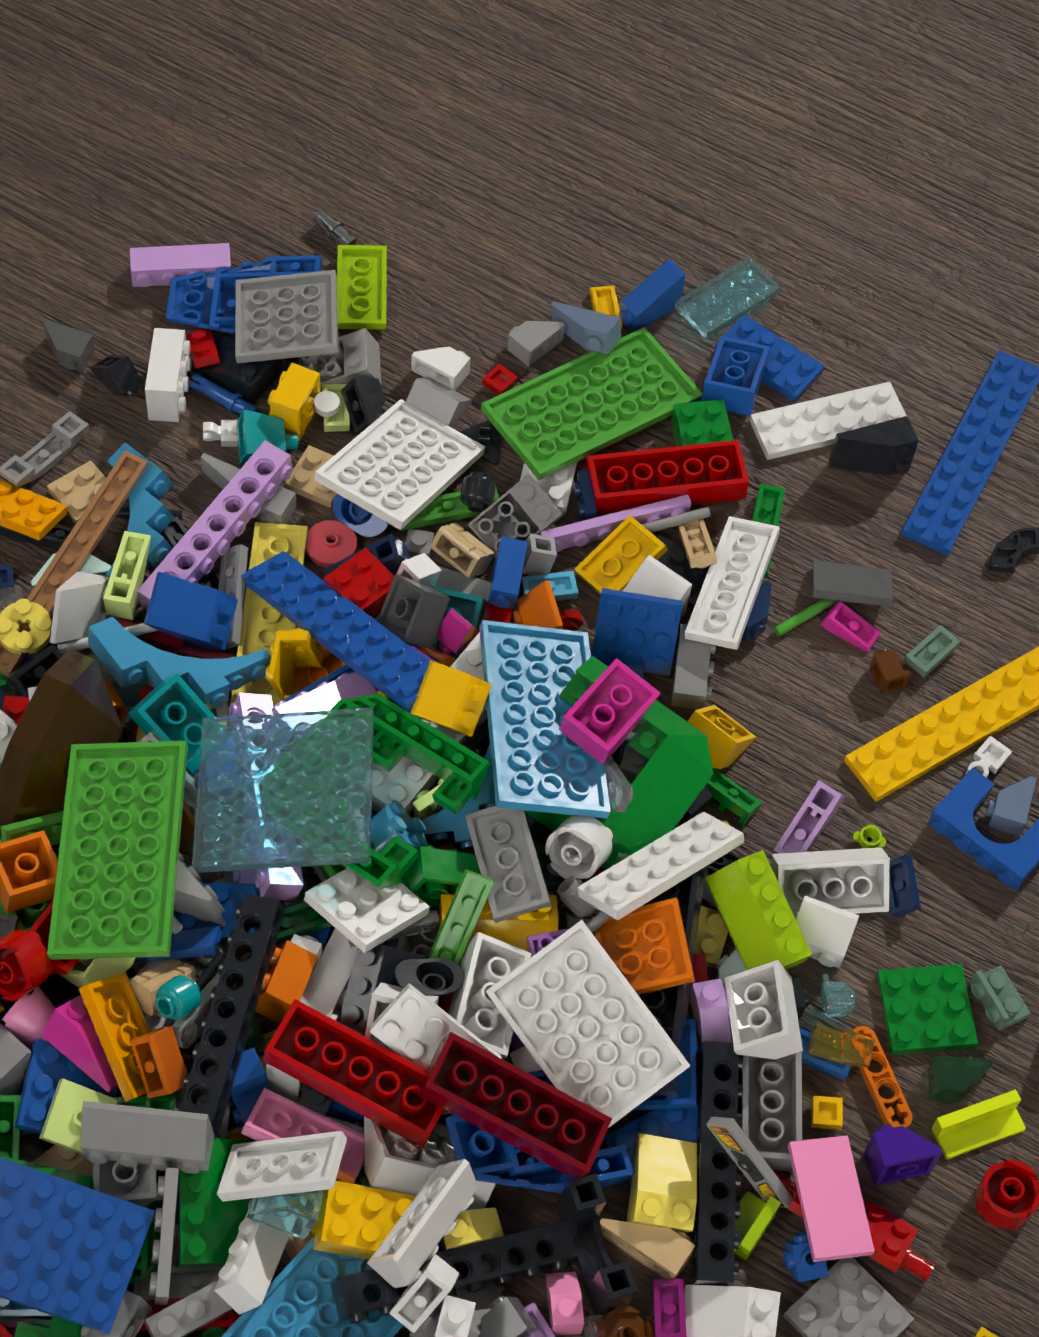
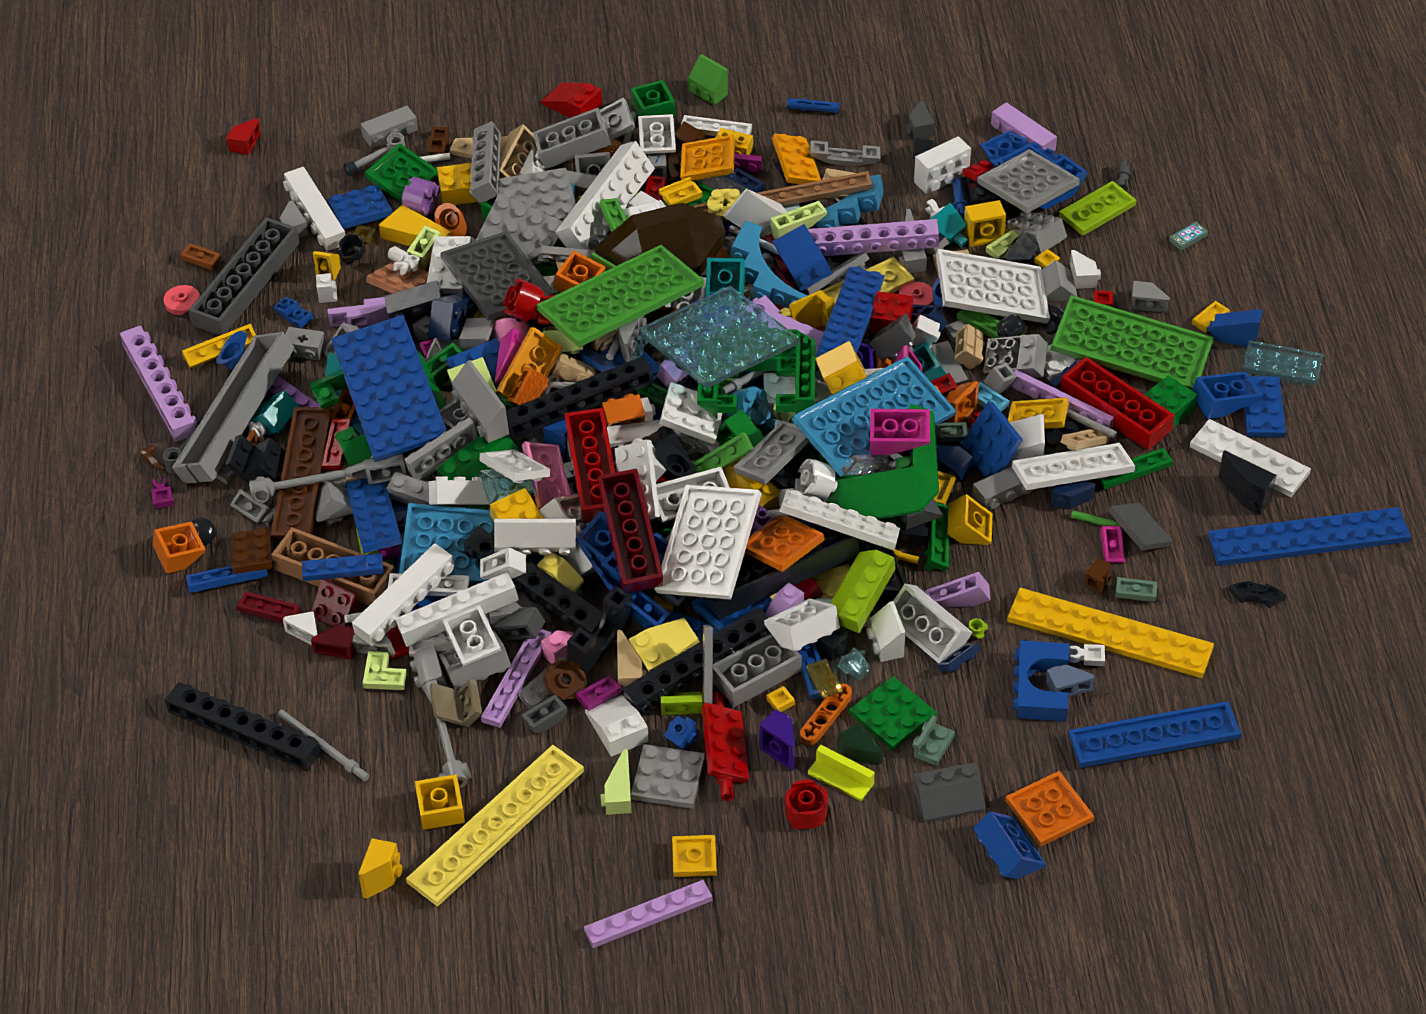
camera: 60 degrees right, 10 degrees down
teal head [155,975,201,1021] -> none
white tile [314,391,340,417] -> none
blue slope [488,536,528,609] -> none
sand blue slope [551,301,621,354] -> none
bright pink tile [788,1135,875,1262] -> none
none -> yellow plate [1034,249,1061,269]
none -> sand green tile [1169,222,1208,251]

